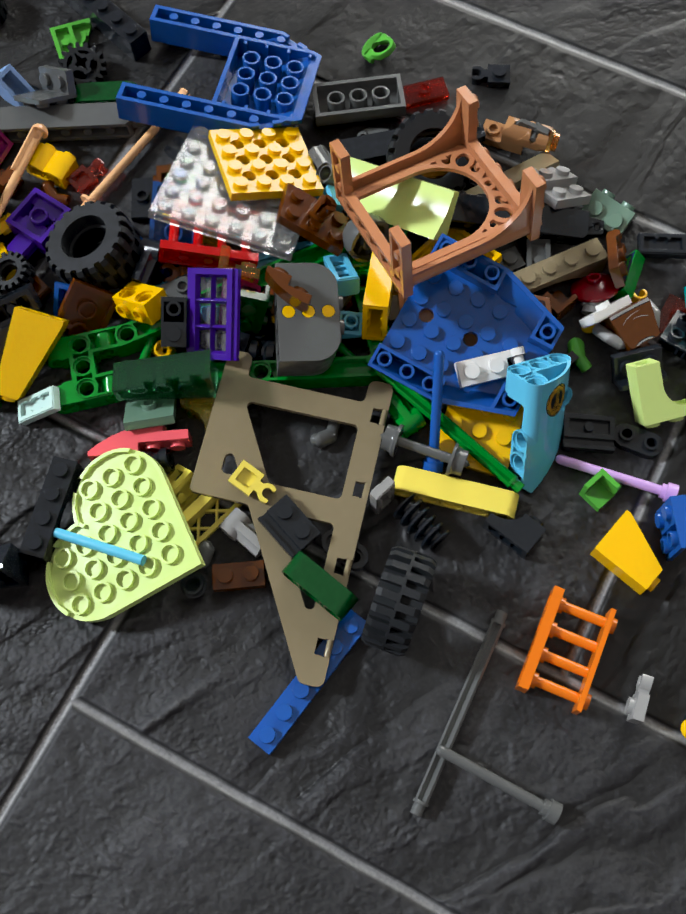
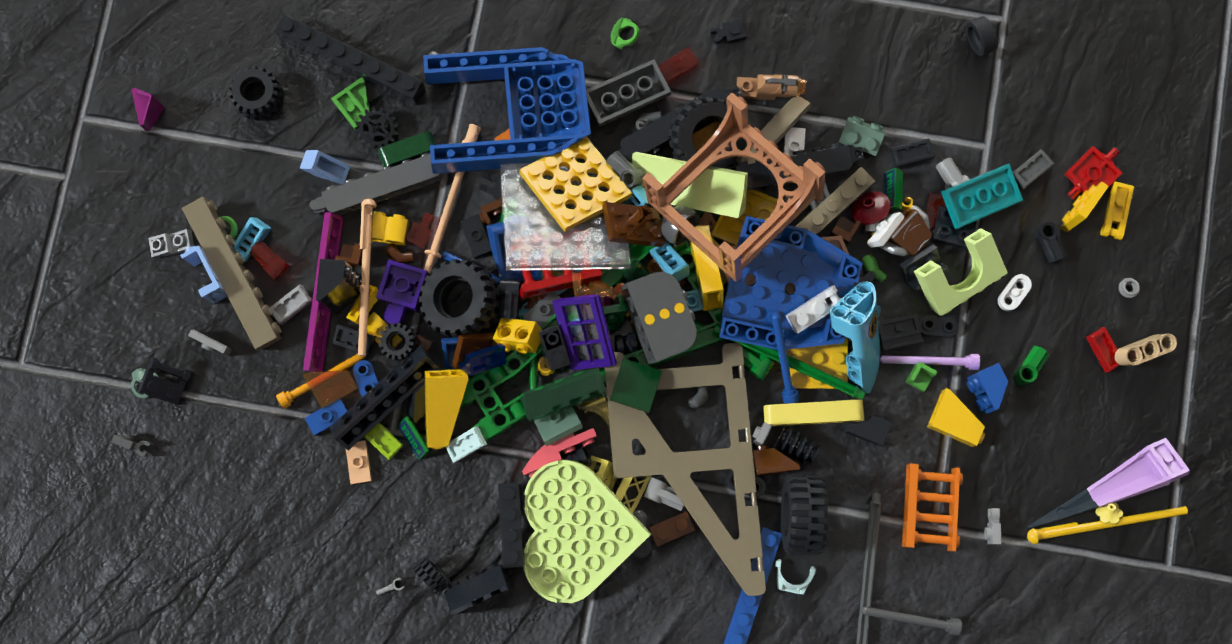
camera: 20 degrees left, 10 degrees up
dark grey bracket [14,65,77,108] -> none
medium azure bar [53,527,147,566] -> none
light yellow plate [228,460,276,504] -> none
black plate [258,494,321,559] -> none
reddish brown slope [265,266,312,313] -> none
dark green beam [282,551,358,621] -> none
dark grey piece [380,424,470,476] -> none
light grey plate [535,166,592,210] -> none
reddish brown plate [606,229,628,289] -> none
none -> clear blue panel [459,343,506,376]
none -> dark green slope [610,358,662,413]
none -> reddish brown slope [752,445,800,476]
none -> light aqua helmet [775,559,816,595]

